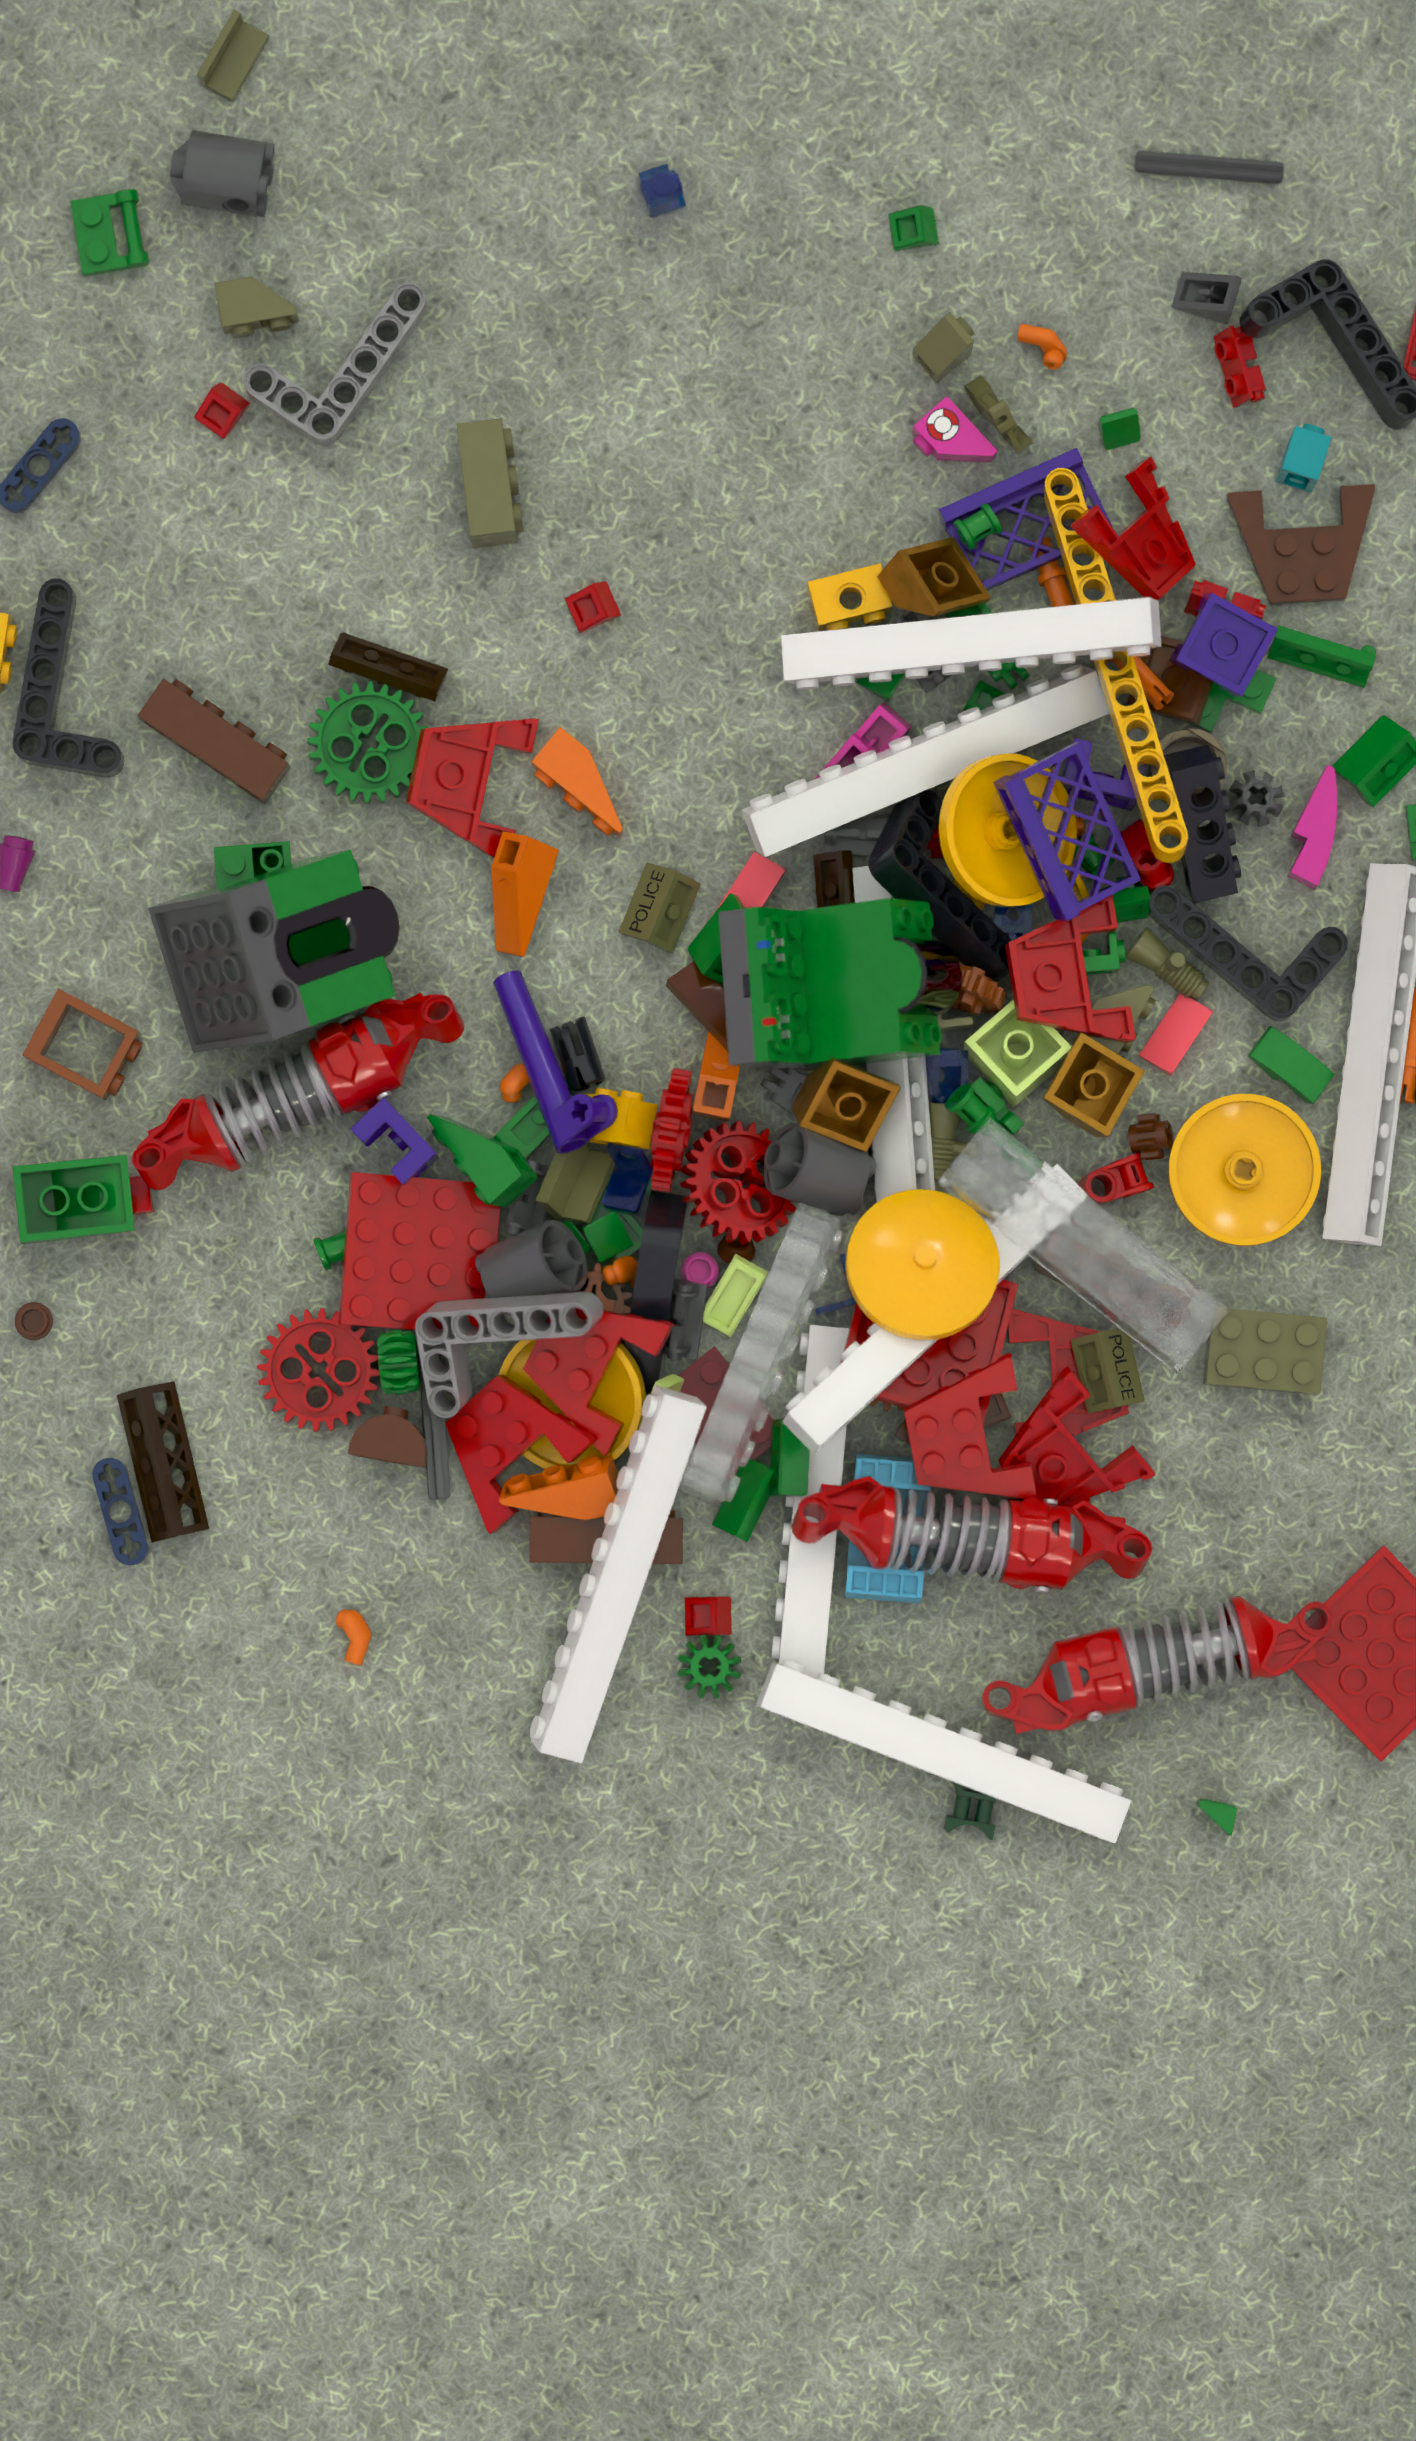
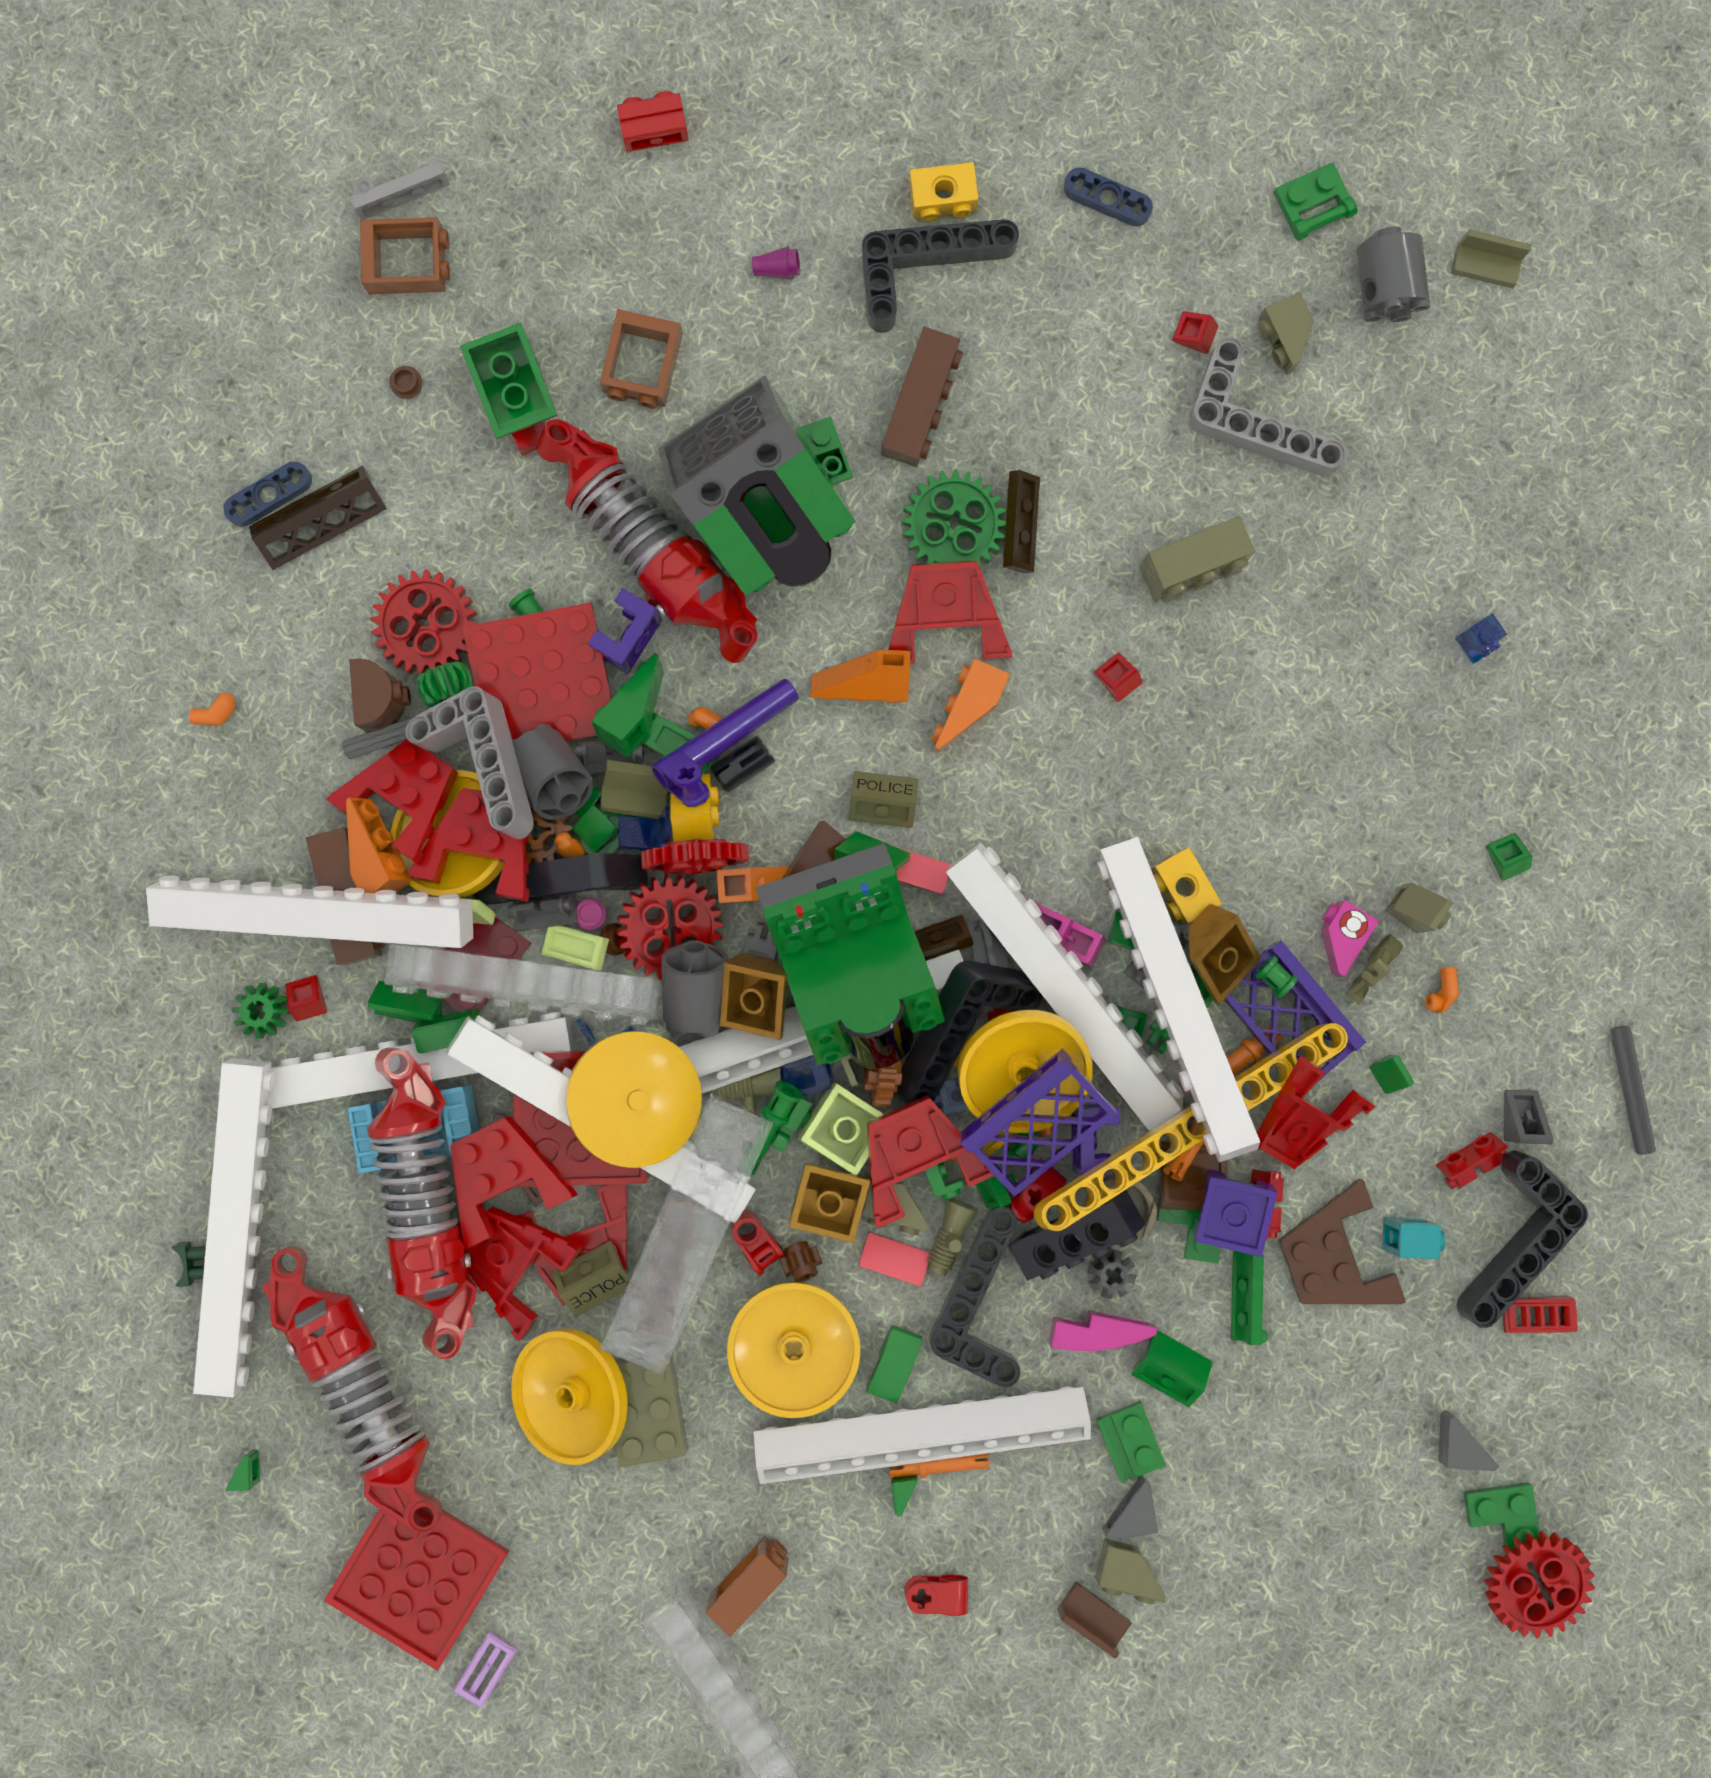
camera: 70 degrees right, 0 degrees up
none -> yellow dish [511,1328,628,1465]

